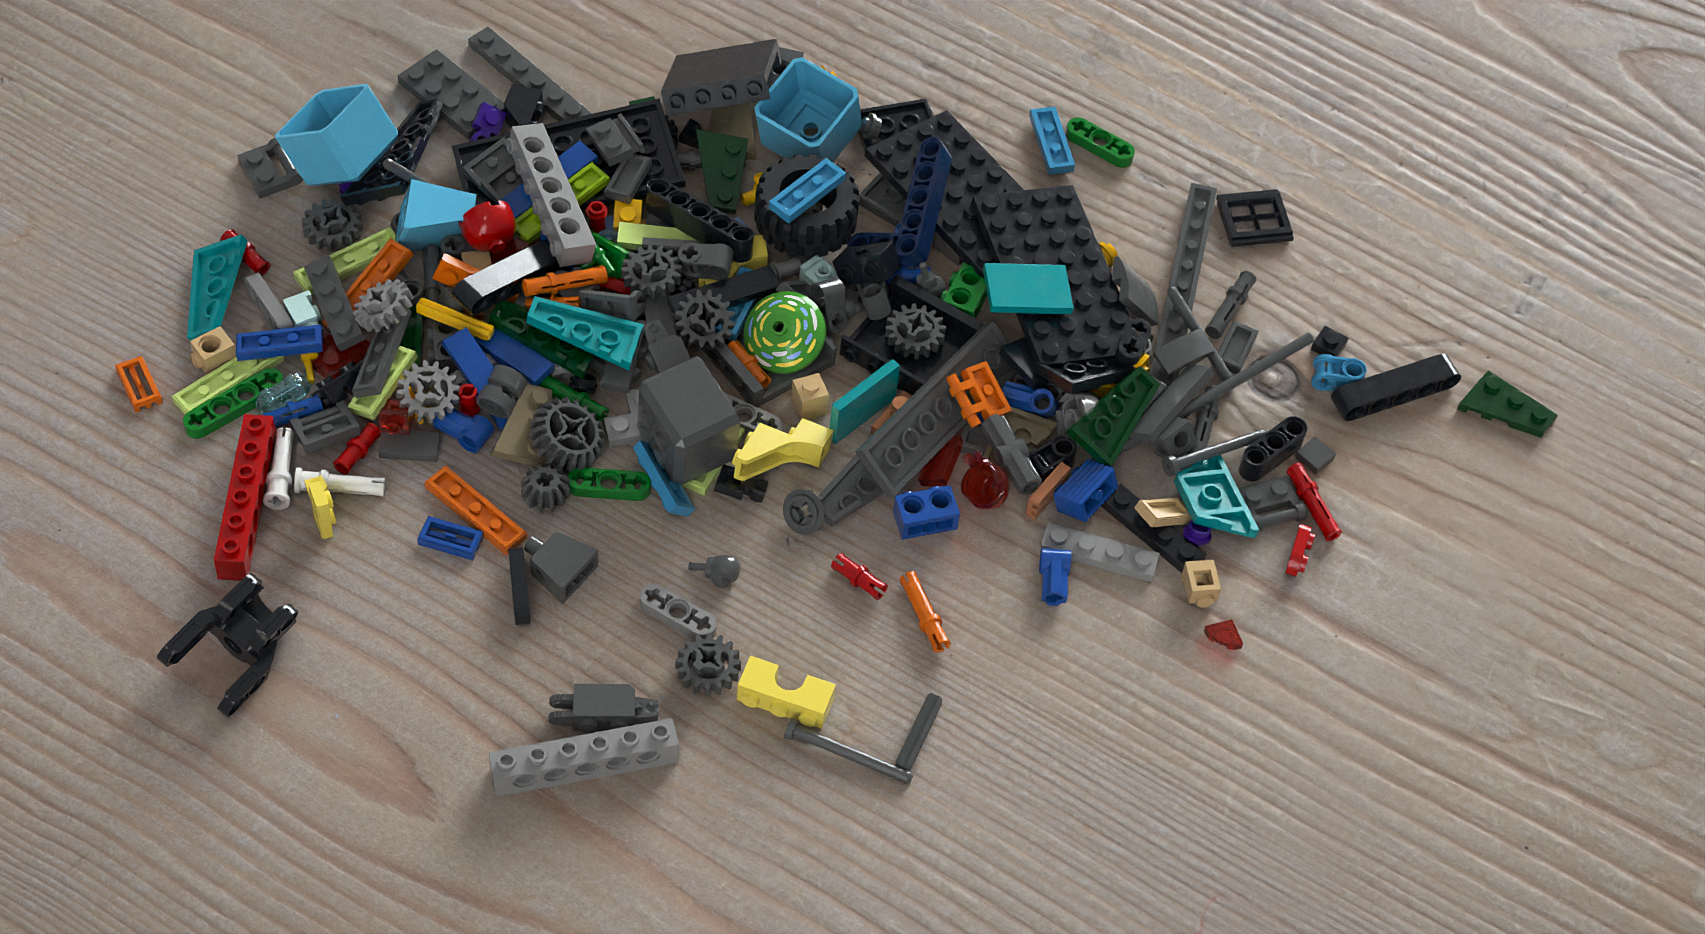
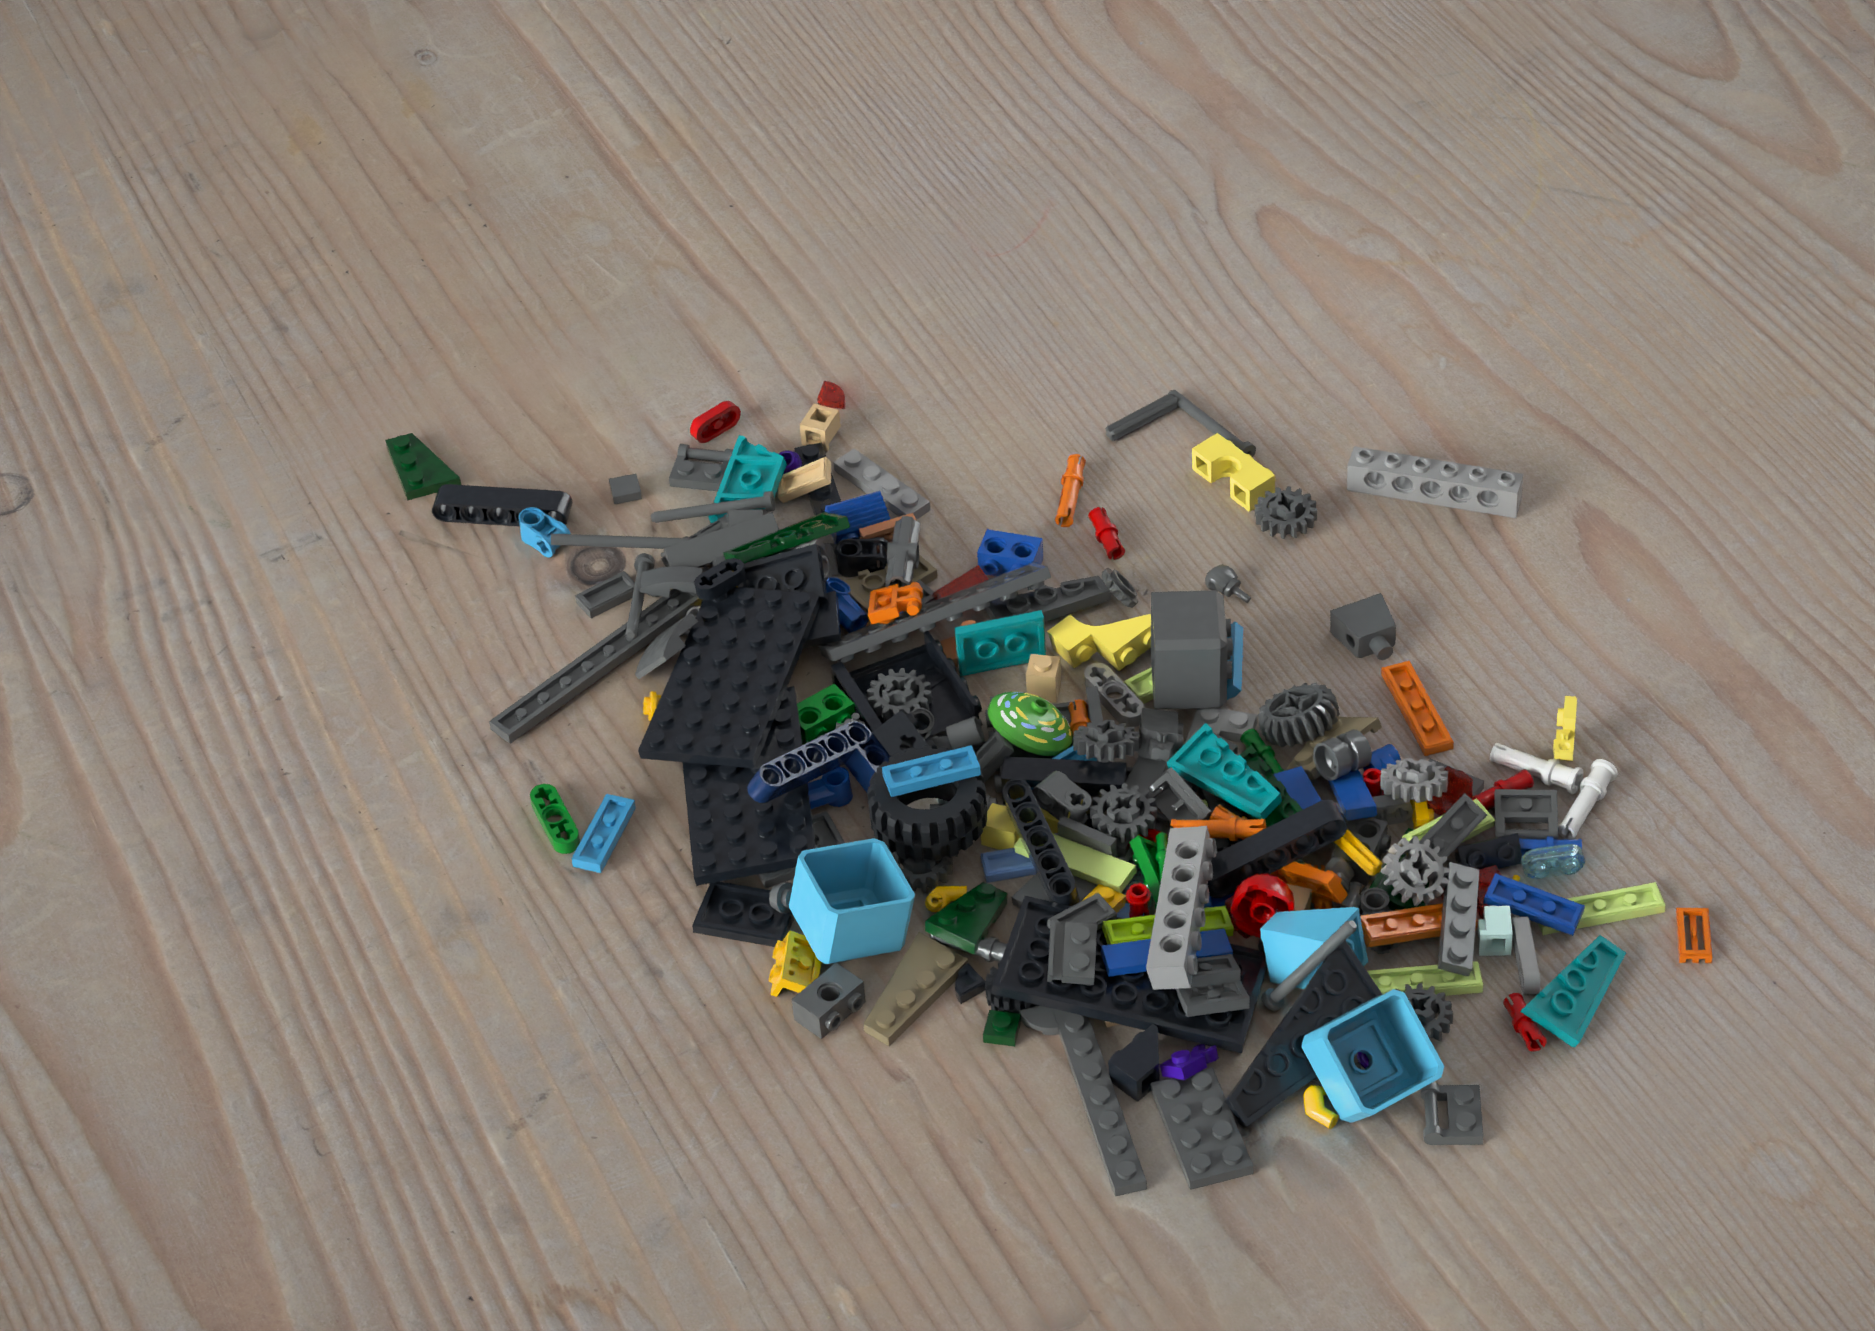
camera: 140 degrees left, 10 degrees down
black piece [157,573,299,717] -> none
green beam [183,368,284,439] -> none
tan brick [190,326,236,375] -> none
red brick [214,414,276,581] -> none
blue tile [417,516,484,561] -> none
black beam [508,547,530,625] -> none
dark grey gear [521,463,570,513] -> none
dark grey hinge [548,684,659,733] -> none
green beam [568,467,651,501] -> none
light grey beam [640,584,716,640] -> none
black panel [661,39,782,116] -> none
clear red hat [961,451,1009,510] -> none
teal tile [983,263,1074,314] -> none
blue piece [1039,548,1071,606] -> none
dark grey pin [1205,270,1257,339] -> none
black piece [1216,189,1294,247] -> none
black beam [1239,416,1308,482] -> none
red pin [1286,463,1342,542] -> none
black plate [1311,325,1349,357] -> none

